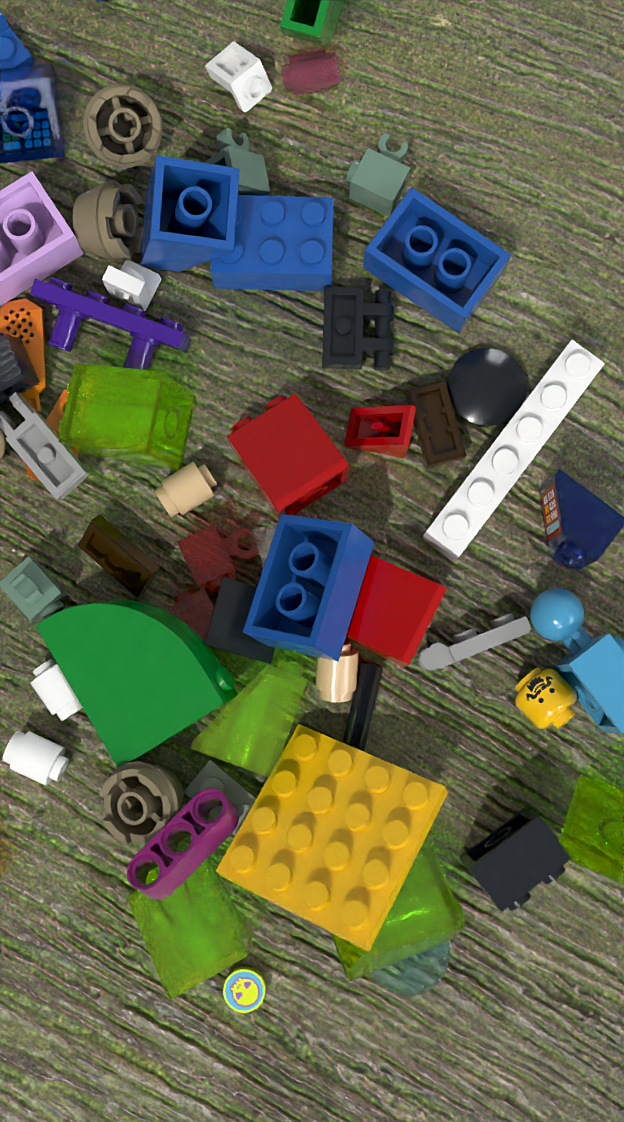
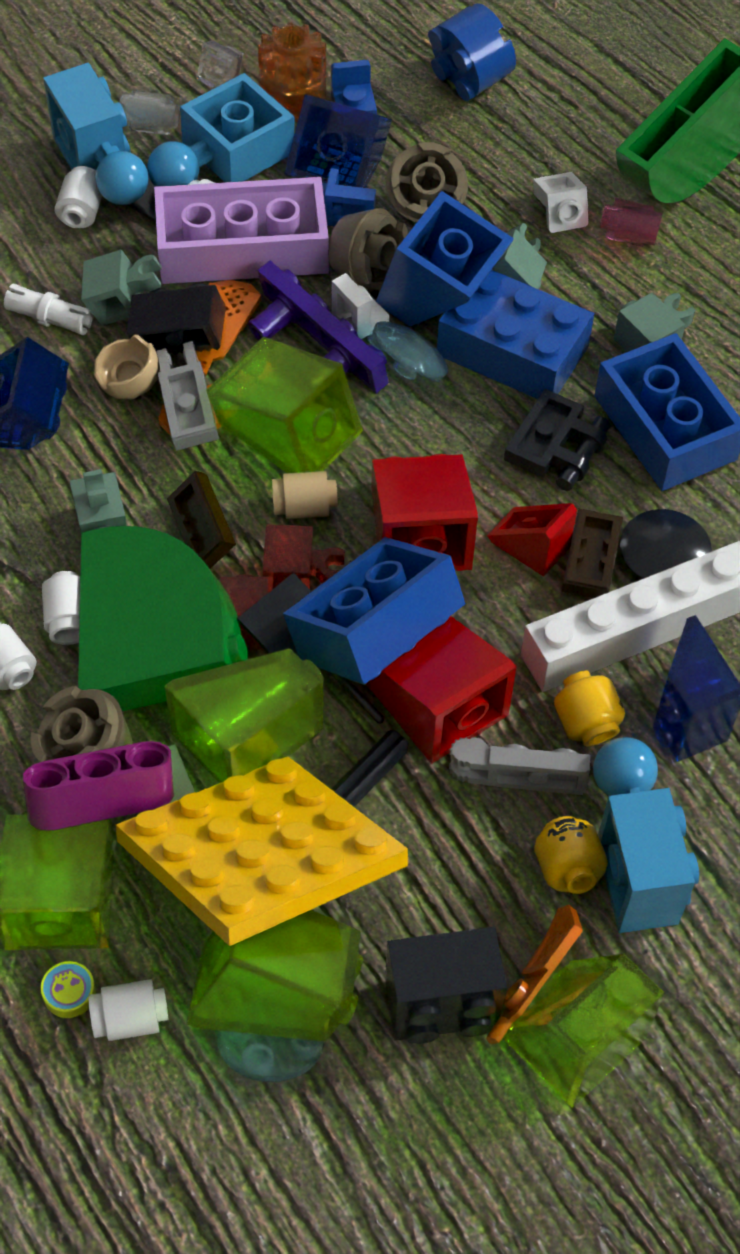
camera: 25 degrees right, 25 degrees down
tan brick [316,639,359,702] -> none
none -> white brick [88,979,169,1041]
none -> blue bracket [322,168,376,226]
none -> clear light blue dish [368,321,448,382]
none -> orange piece [486,905,583,1045]
none -> yellow head [554,670,625,747]

